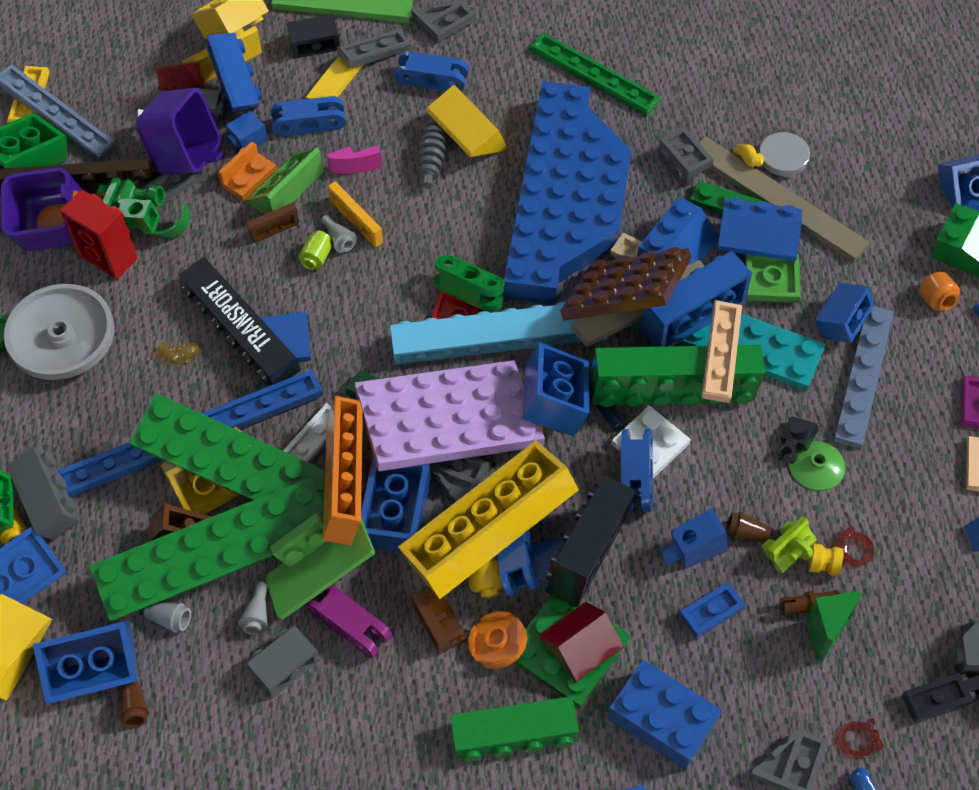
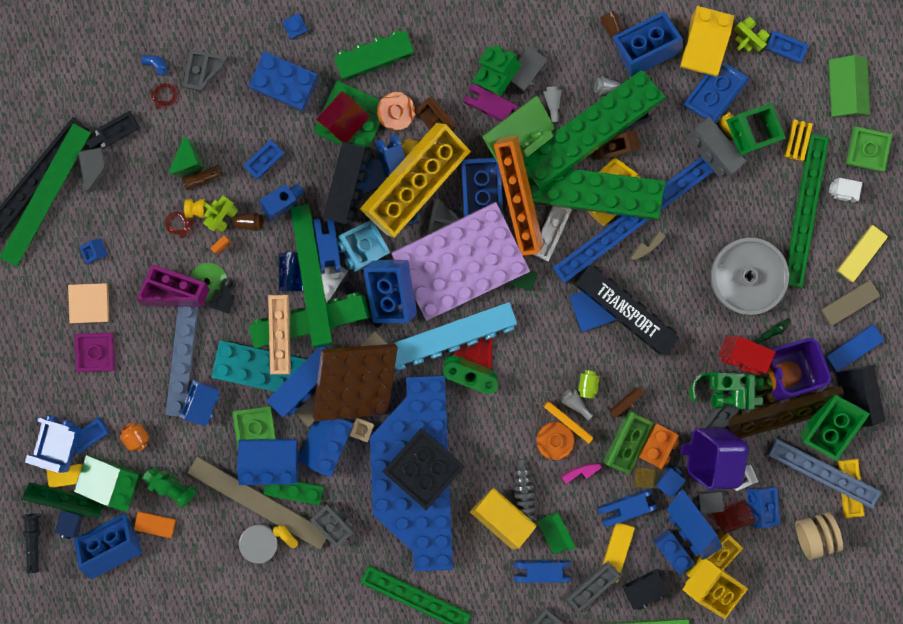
camera: 165 degrees right, 30 degrees up
clear yellow arm [158,342,200,364] -> none
none -> orange tile [134,511,176,538]
none -> magenta wedge [136,264,210,307]
none -> green hips [142,467,198,508]
none -> orange tile [210,235,232,254]
none -> clear blue bracket [278,252,304,291]
none -> green tile [291,204,333,349]
none -> medium azure plate [336,220,390,272]
none -> black plate [382,427,465,511]
none -> green plate [472,45,522,97]
none -> orange tile [536,422,574,460]
none -> green panel [537,511,576,555]
none -> dark tan slope [628,231,665,261]
none -> clear yellow plate [634,467,656,489]
none -> blue brick [653,529,695,575]
none -> blue bracket [747,486,780,528]
none -> dark green hand [754,318,790,344]
none -> tan wheel [795,512,843,560]

